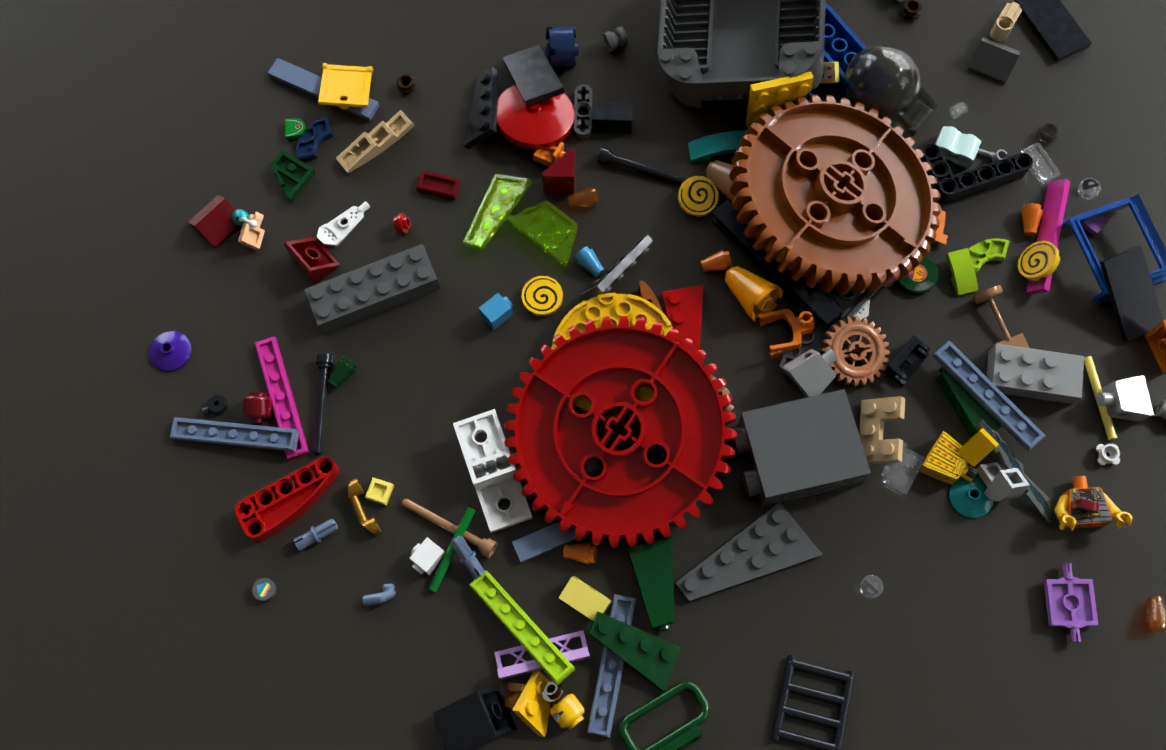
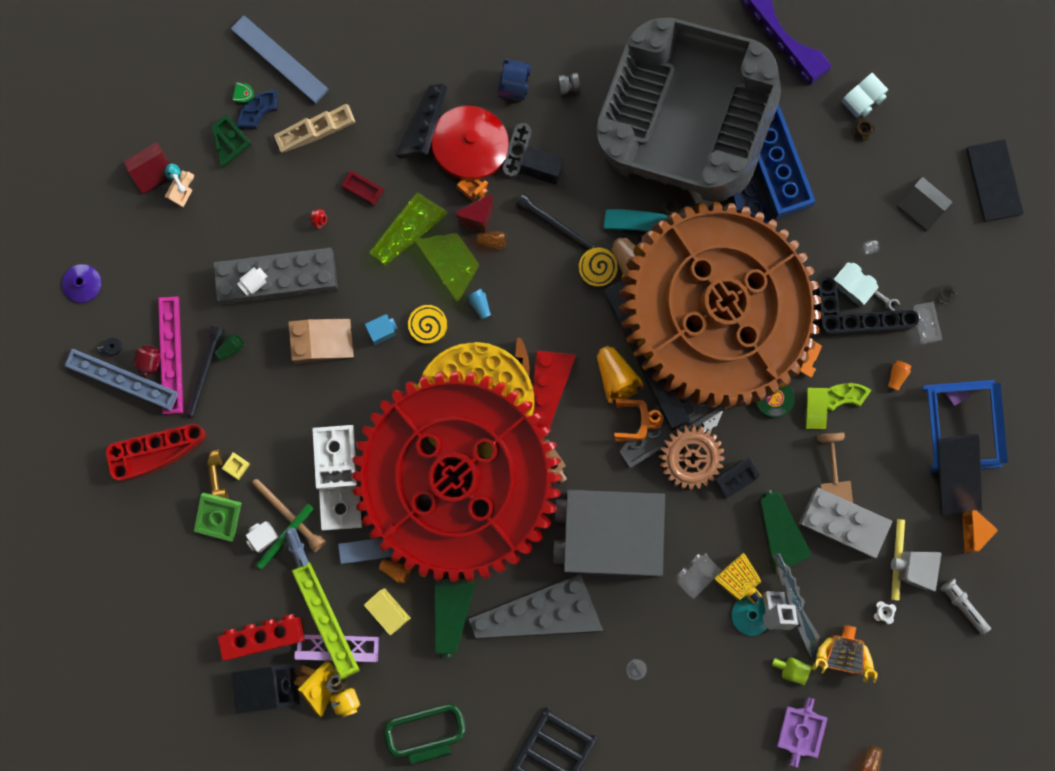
camera: 15 degrees right, 10 degrees up
dark grey tile [252,578,277,602] -> none
dark red slope [284,237,340,285] -> none
sand blue axle [293,519,338,551] -> none
white piece [317,201,370,247] -> none
yellow container [318,63,373,109] -> none
sand blue arm [363,584,396,607] -> none
dark brown plate [396,74,416,94] -> none
black tile [502,45,565,106] -> none
dark grey wing [579,235,653,301] -> none
sand blue tile [587,594,636,738] -> none
dark green wing [588,611,681,692] -> none
orange cone [701,250,732,272] -> none
yellow plate [746,72,814,127] -> none
light grey torso [782,349,838,397] -> none
light yellow tile [820,61,839,83] -> none
clear smoke windscreen [845,44,937,136] -> none
tan plate [859,396,905,464] -> none
sand blue tile [932,341,1046,451] -> none
yellow slope [958,428,999,466] -> none
tan piece [990,2,1022,42] -> none
yellow tile [1018,240,1060,281] -> none
dark pink tile [1026,179,1070,295] -> none
dark red tile [1071,499,1100,513] -> none
clear tile [1078,177,1101,199] -> none
none -> bright green tile [194,493,241,542]
none -> red brick [218,614,306,661]
none -> white brick [237,267,267,296]
none -> slope [289,319,354,364]
none -> lime piece [772,657,812,686]

